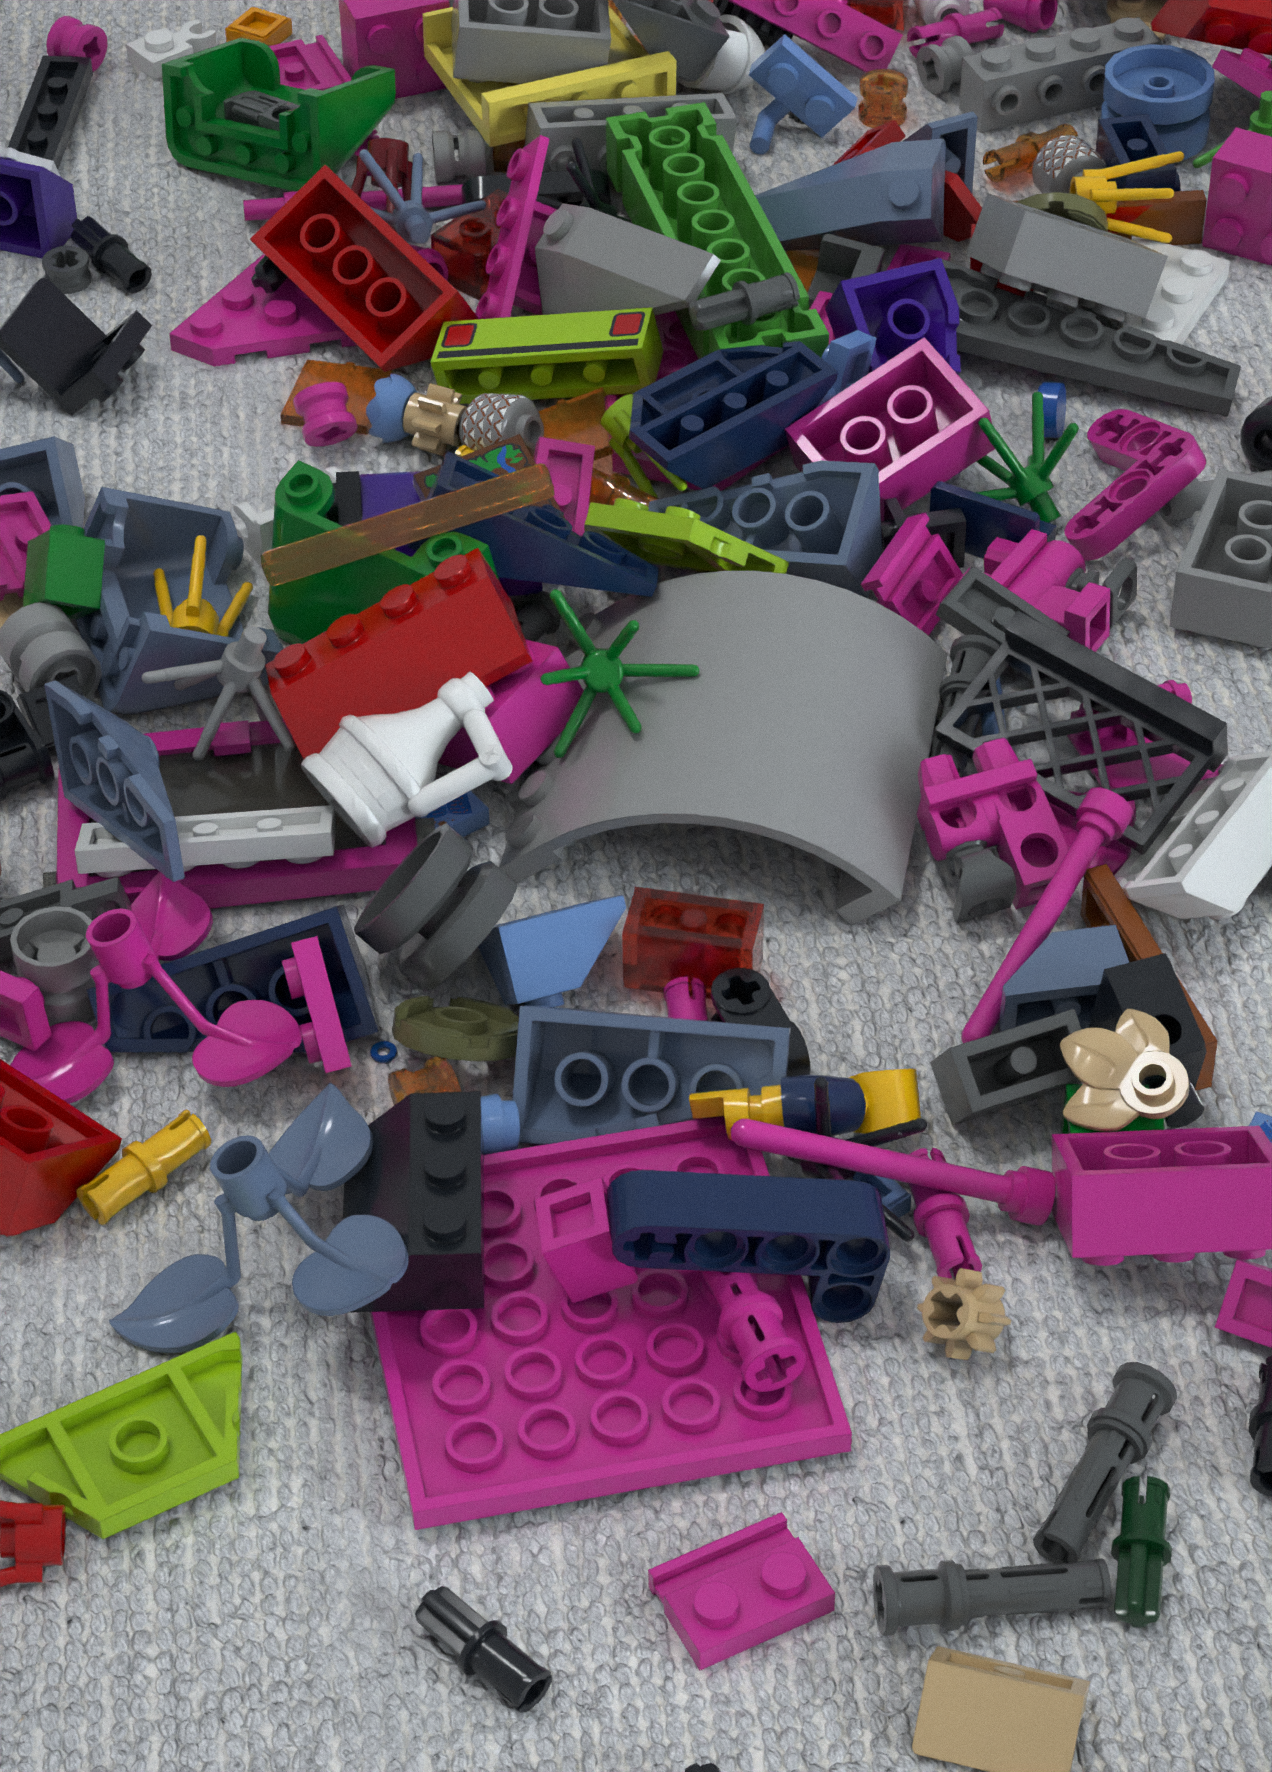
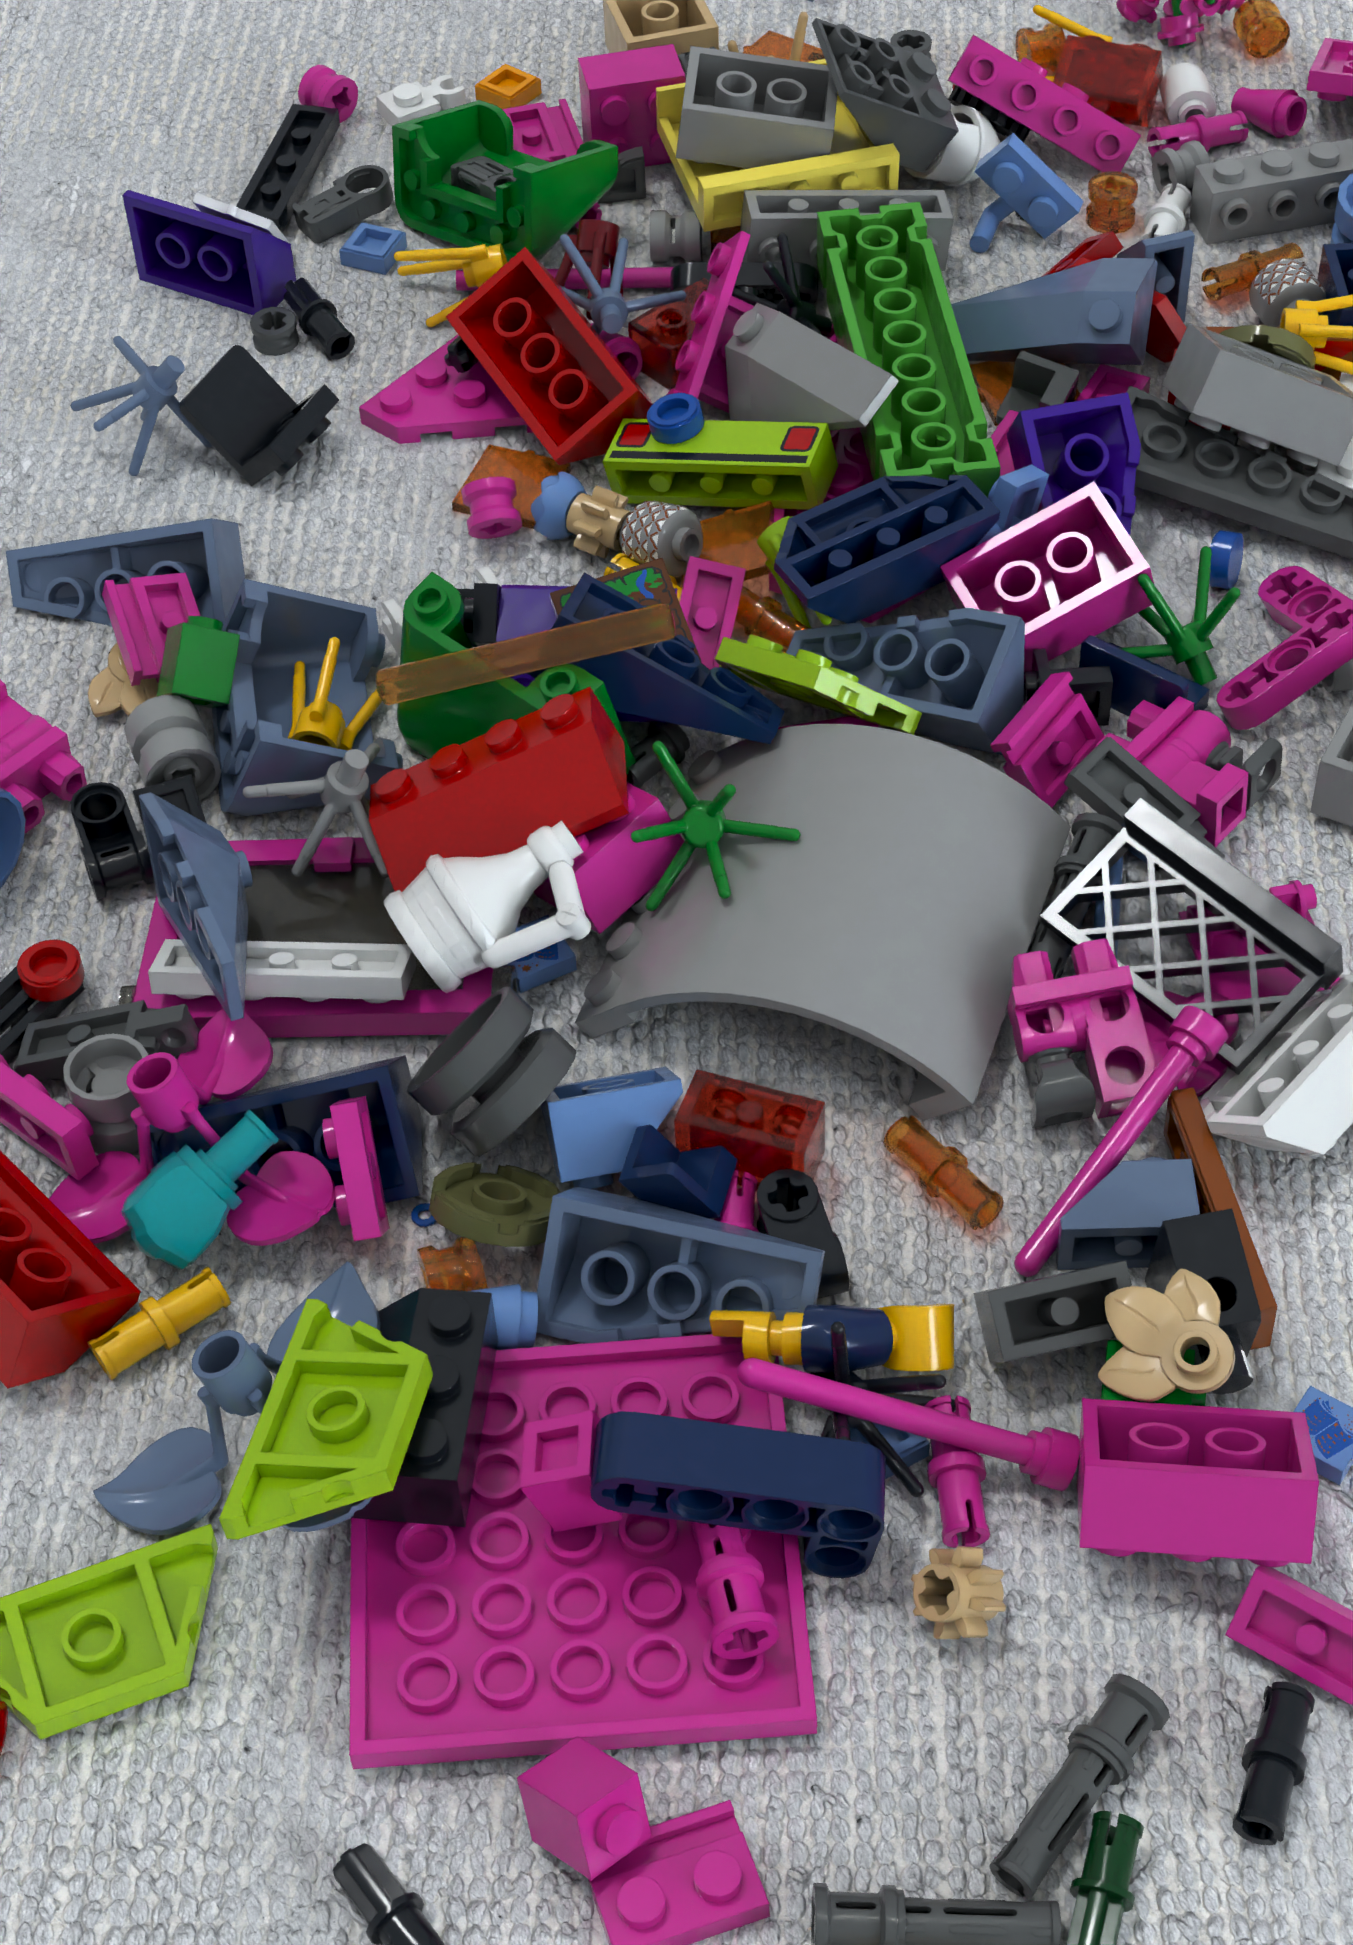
camera: 10 degrees right, 5 degrees up
dark grey axle [688,272,800,331] -> none
none -> teal piece [120,1109,279,1270]
none -> lime wing [219,1299,433,1540]
none -> dark grey piece [292,165,393,243]
none -> medium blue tile [339,222,407,275]
none -> yellow plant [394,243,507,328]
none -> dark pink brick [517,1736,652,1881]
none -> dark grey tile [598,146,646,203]
none -> dark blue panel [618,1125,738,1219]
none -> blue tile [647,393,704,444]
none -> clear orange pin [883,1115,1004,1230]
none -> white pin [1137,183,1192,243]

